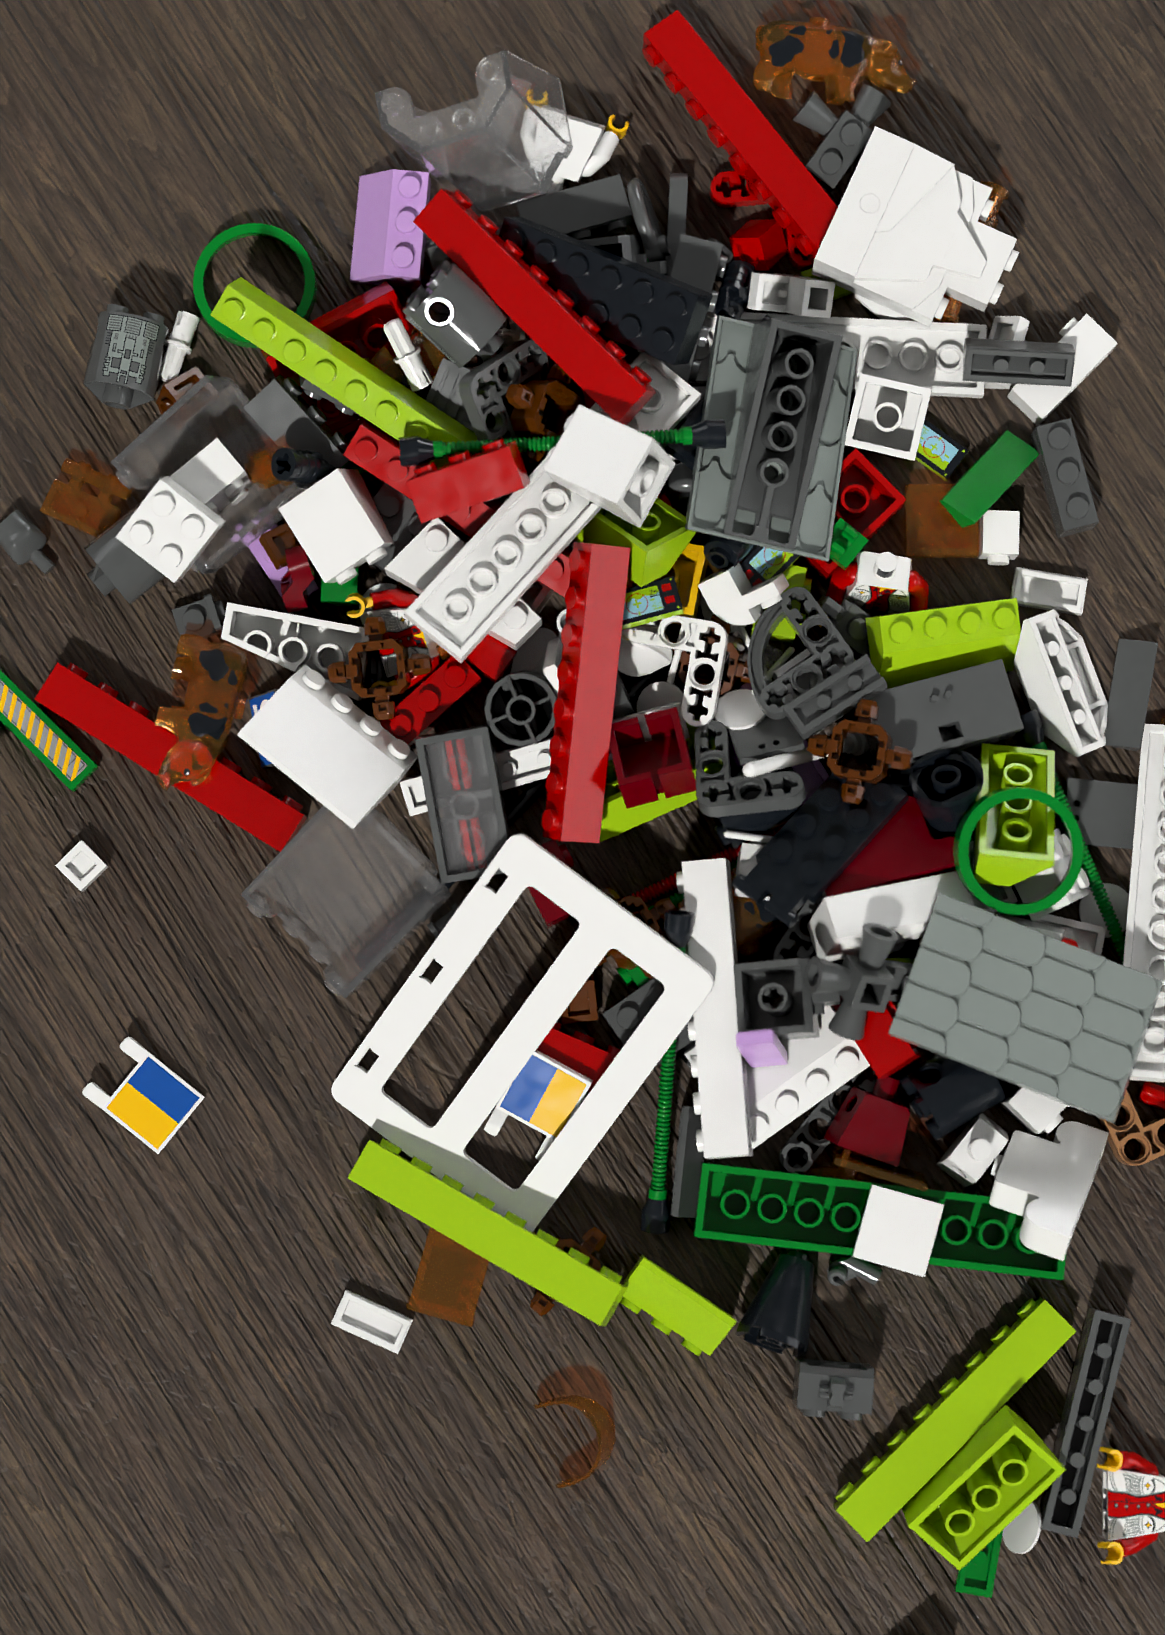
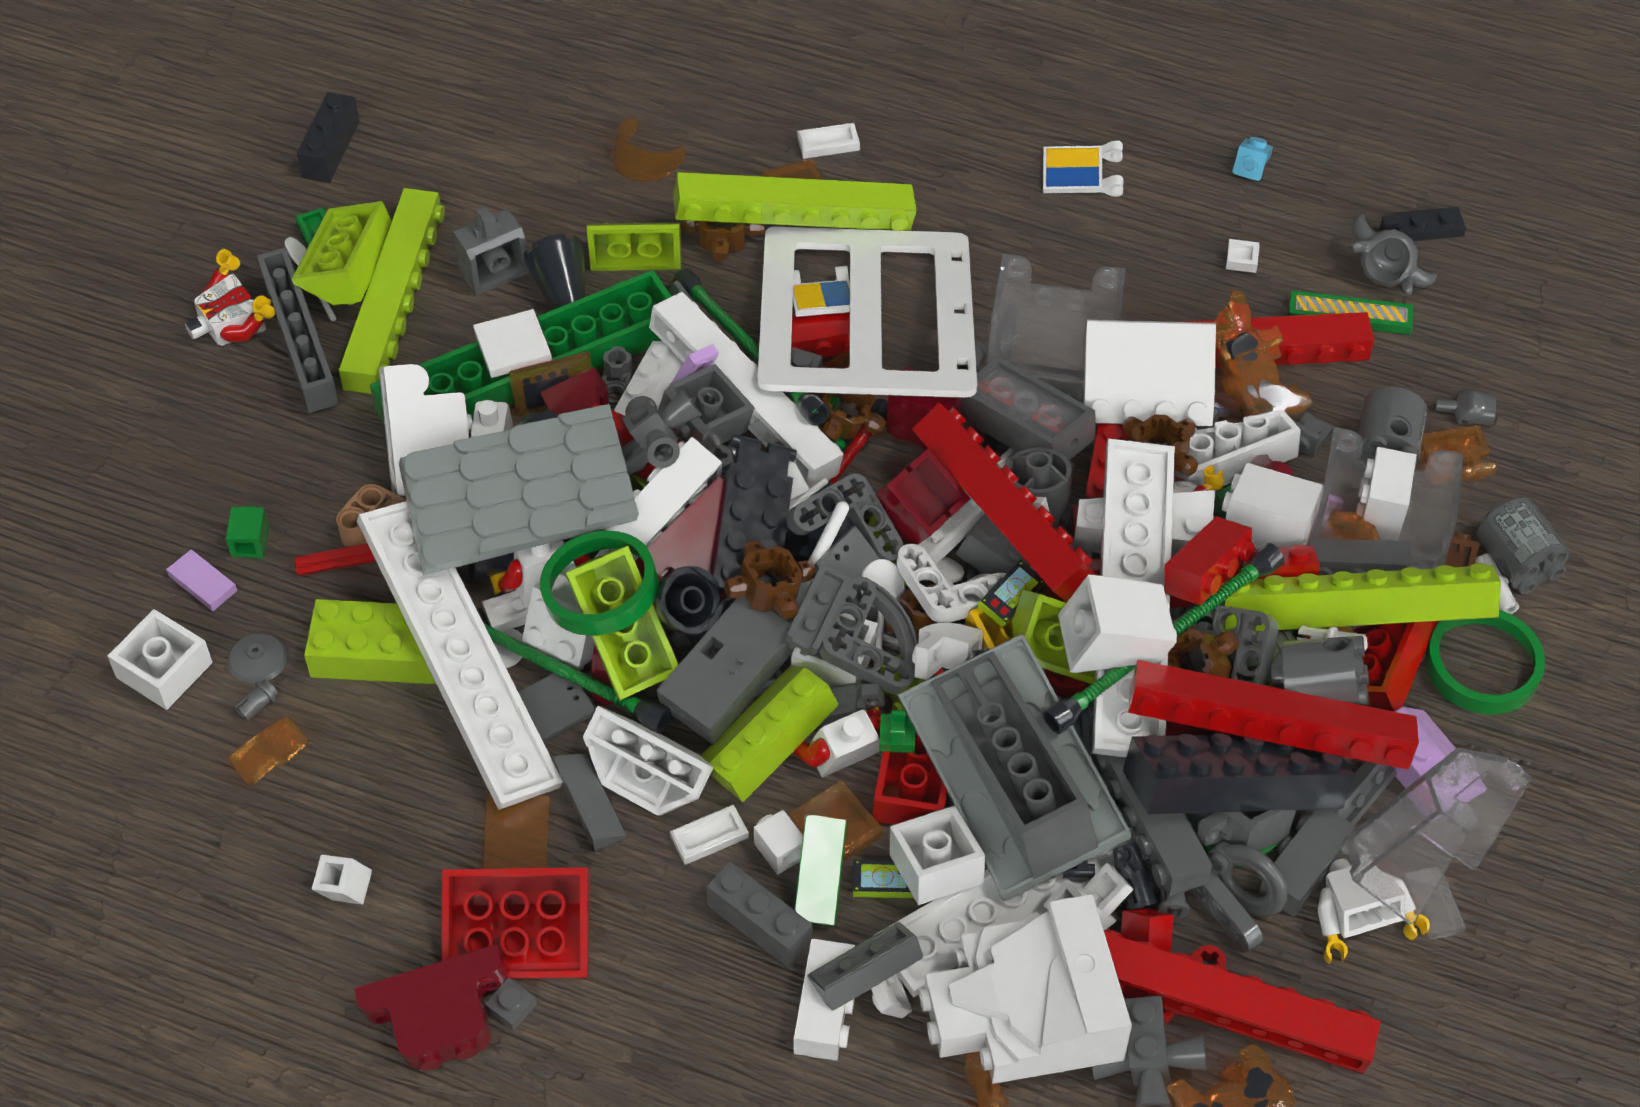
camera: 145 degrees right, 30 degrees down
white brick [116,476,226,583] -> none
black hinge [271,447,336,484] -> none

